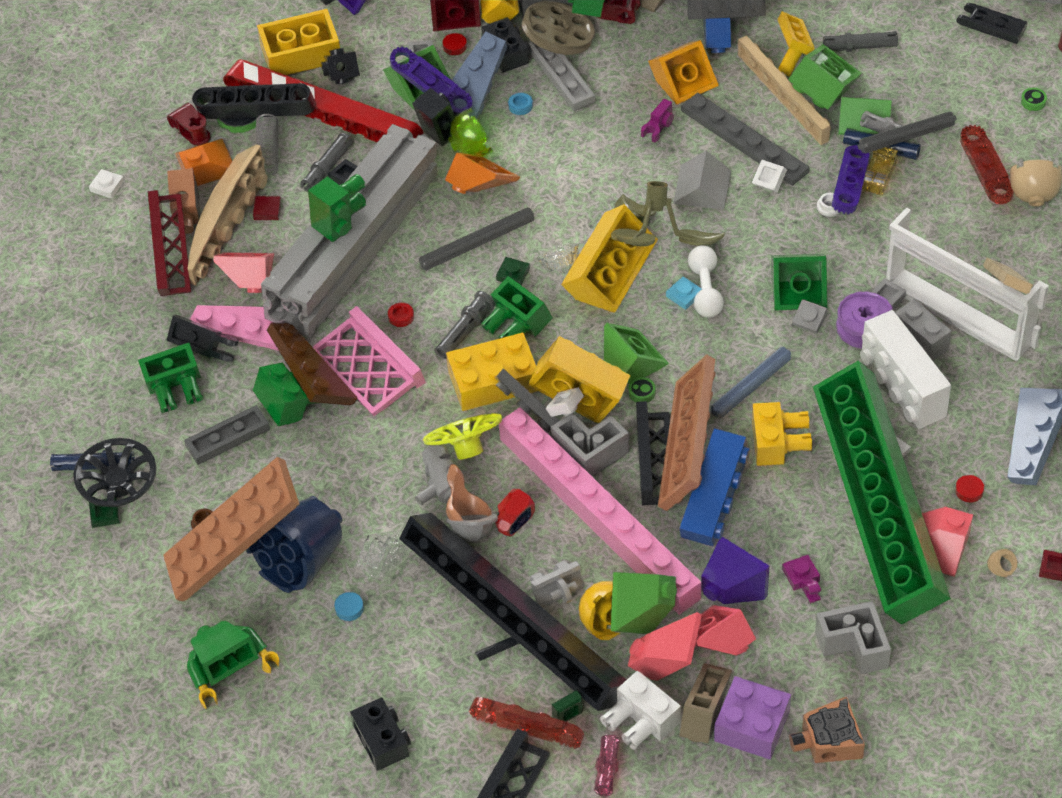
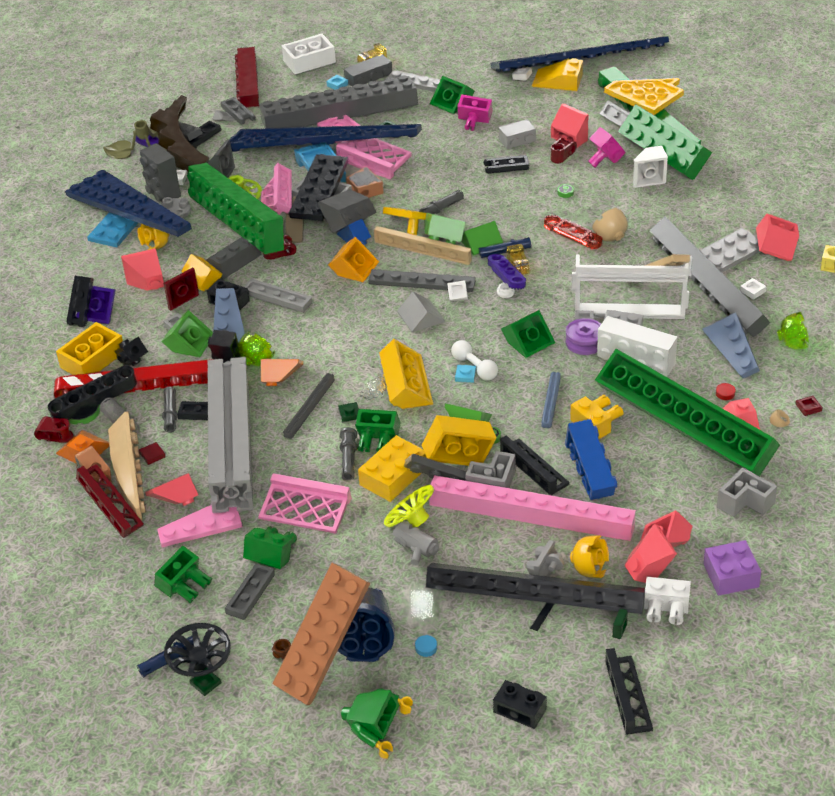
camera: 35 degrees left, 10 degrees down
white plate [89,169,124,199] -> none
black hinge [167,315,239,362] -> none
reddish brown wing [267,322,358,406] -> none
green brick [308,174,366,243] -> none
red tile [388,303,414,327] -> none
dark purple plate [390,46,473,117] -> none
red tile [442,33,467,56] -> none
piece [446,464,498,542] -> none
clear red plate [469,697,584,749] -> none
red rock [495,489,535,537] -> none
dark azure tile [508,93,533,115] -> none
dark tan wedge [522,1,595,55] -> none
white plate [546,387,584,417] -> none
clear pink pin [594,735,620,796] -> none
olive plant [611,181,725,246] -> none
bright green slope [611,572,677,634] -> none
magenta plate [641,99,674,143] -> none
nougat plate [658,354,716,511] -> none
dark tan slope [679,663,732,743] -> none
dark purple slope [701,537,770,605] -> none
magenta plate [782,555,821,604] -> none
torso [789,697,865,763] -> none
light grey plate [792,299,828,334] -> none
dark grey axle [857,112,957,154] -> none
light grey pin [860,111,908,142] -> none

